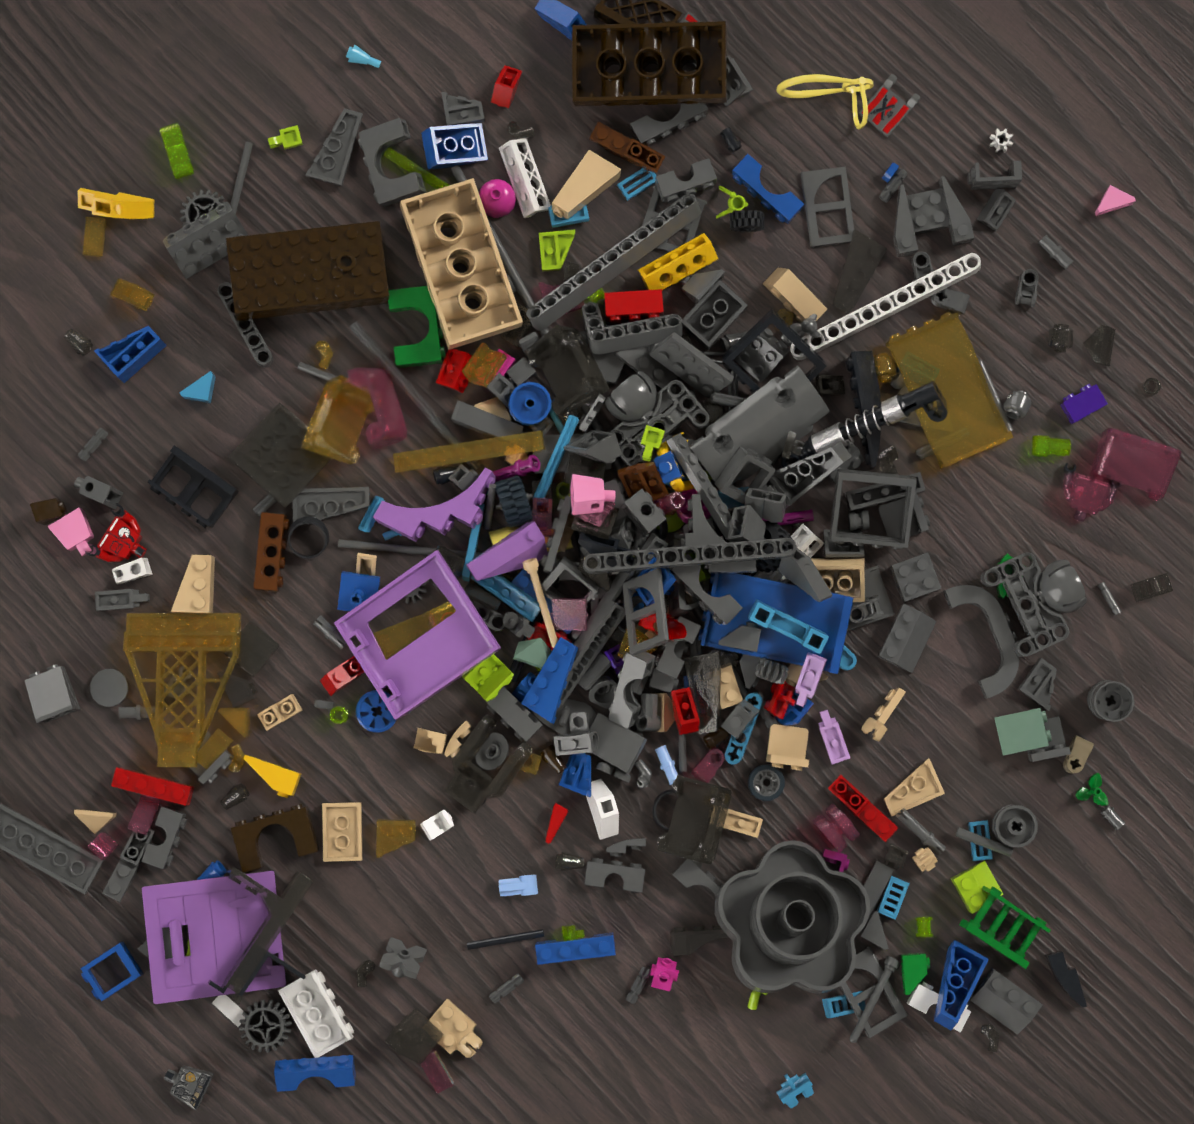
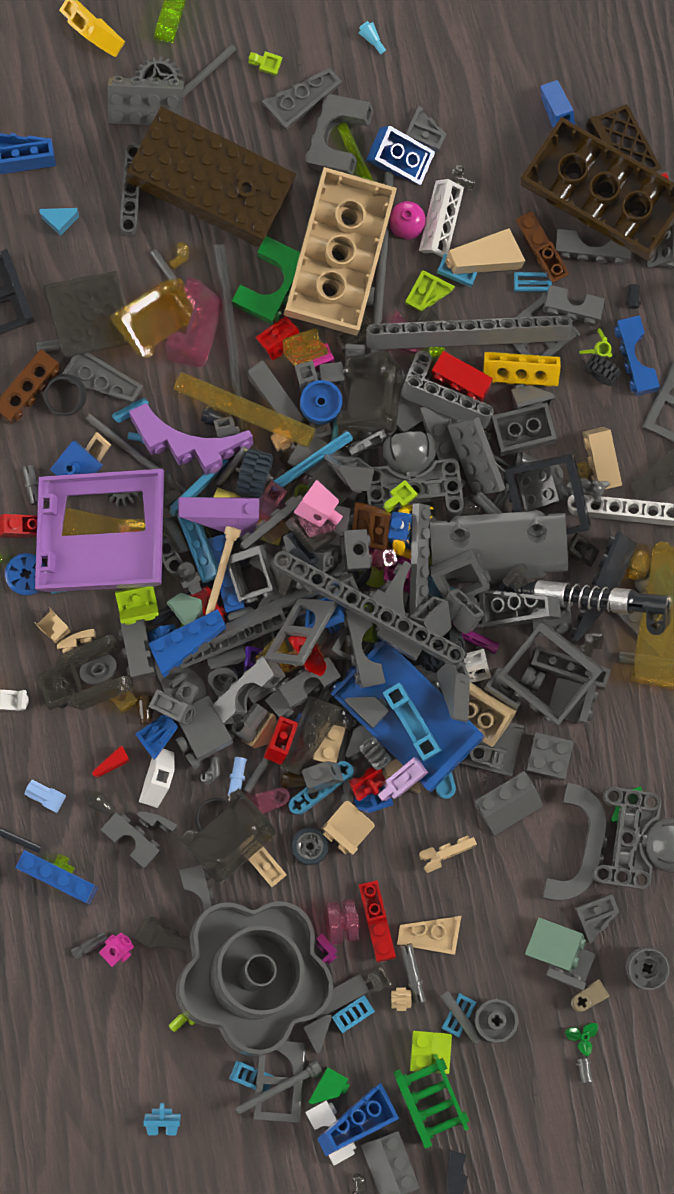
camera: 25 degrees right, 5 degrees down
clear yellow tile [83,217,106,257] -> none
clear yellow slope [110,278,155,311] -> none
tan slope [474,397,511,421] -> none
red slope [491,65,522,108] -> none
magenta pin [492,455,540,483] -> none
clear pink piece [551,598,588,631] -> none
lavender hinge [818,710,850,764] -> none
clear neon green bush [915,916,933,937] -> none

